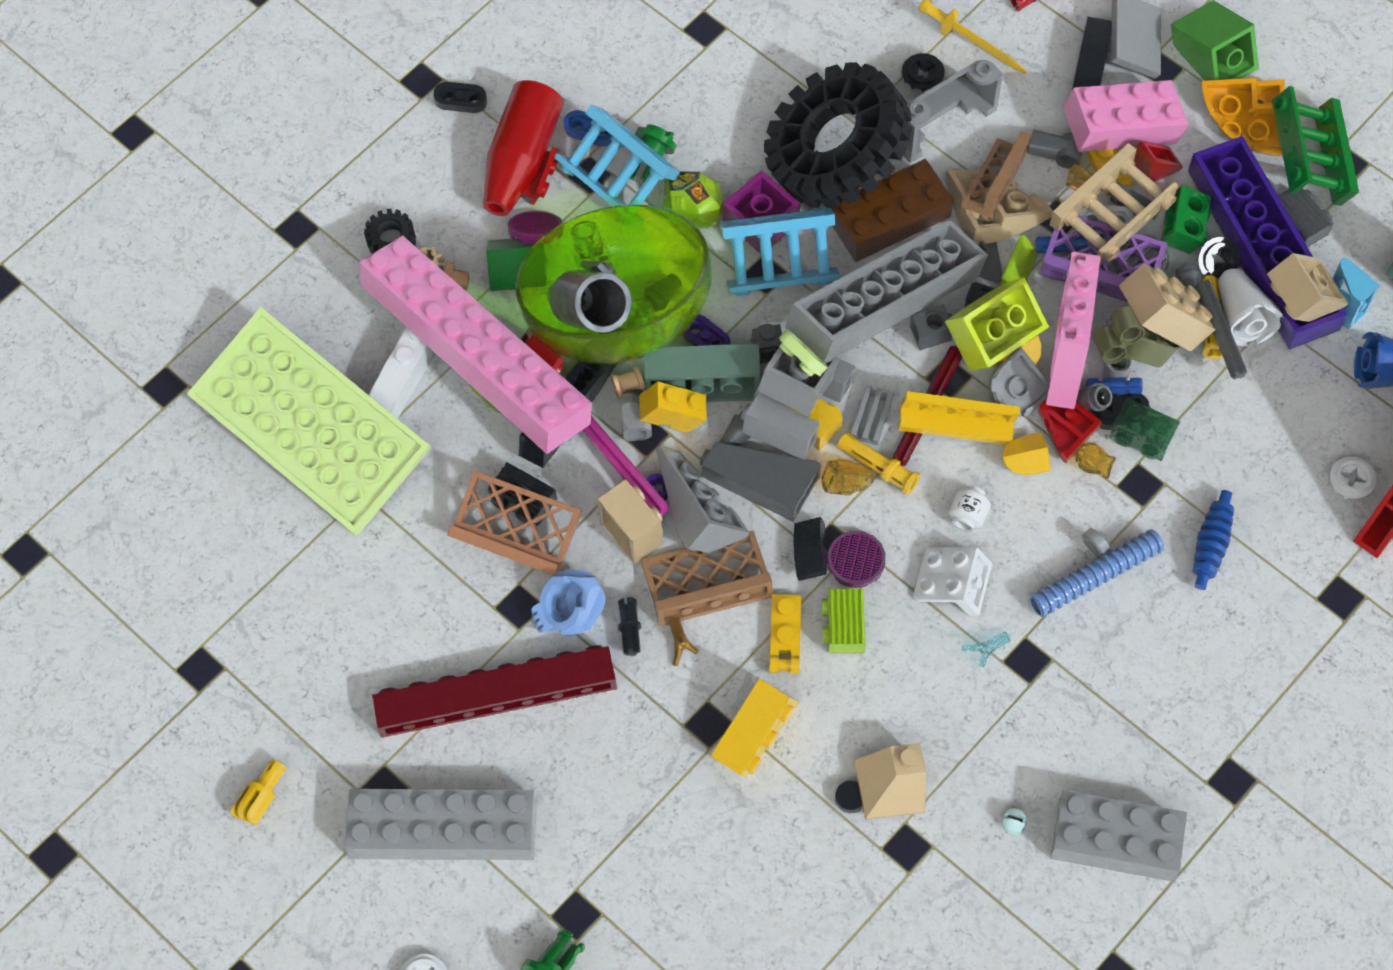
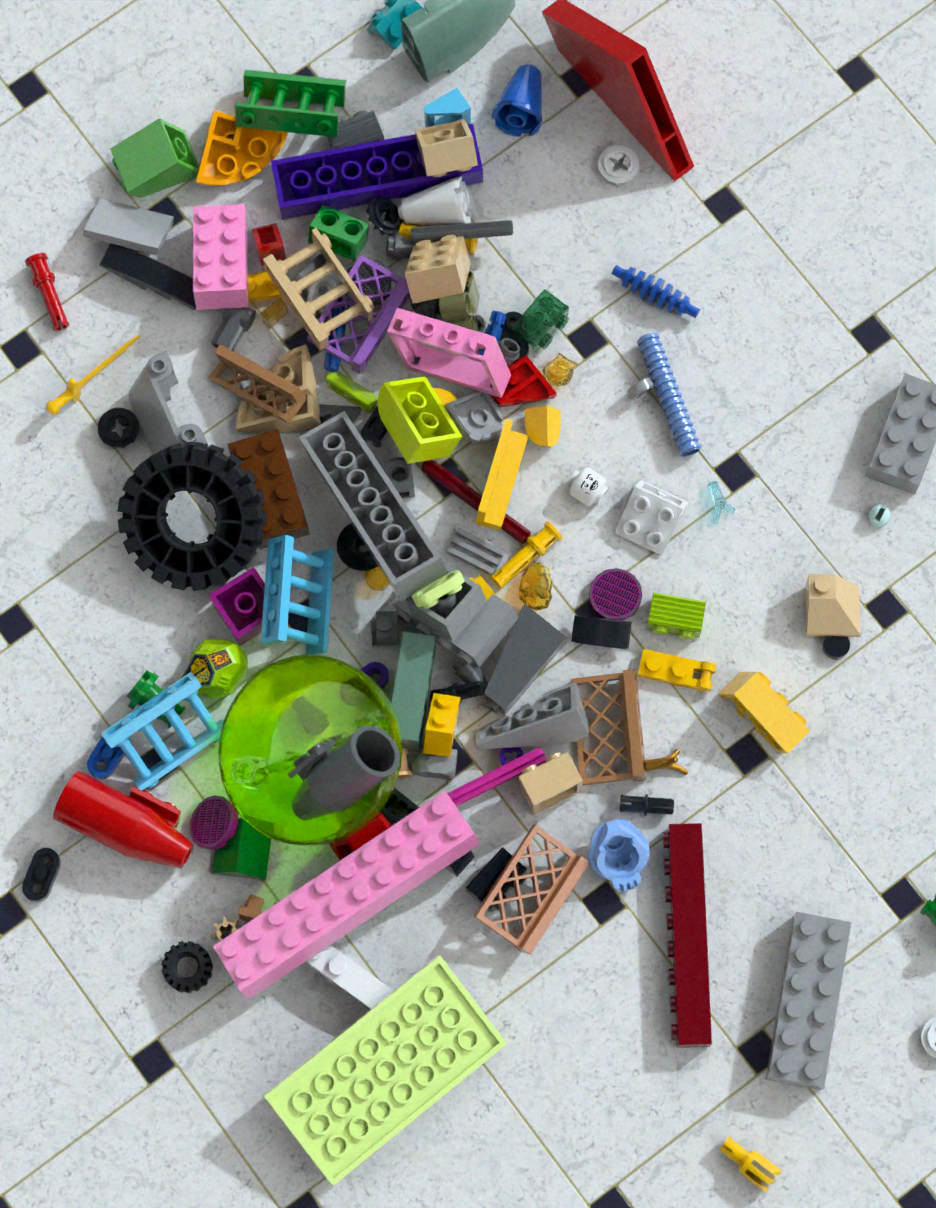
camera: 80 degrees left, 10 degrees up
none -> black axle [430,681,485,704]

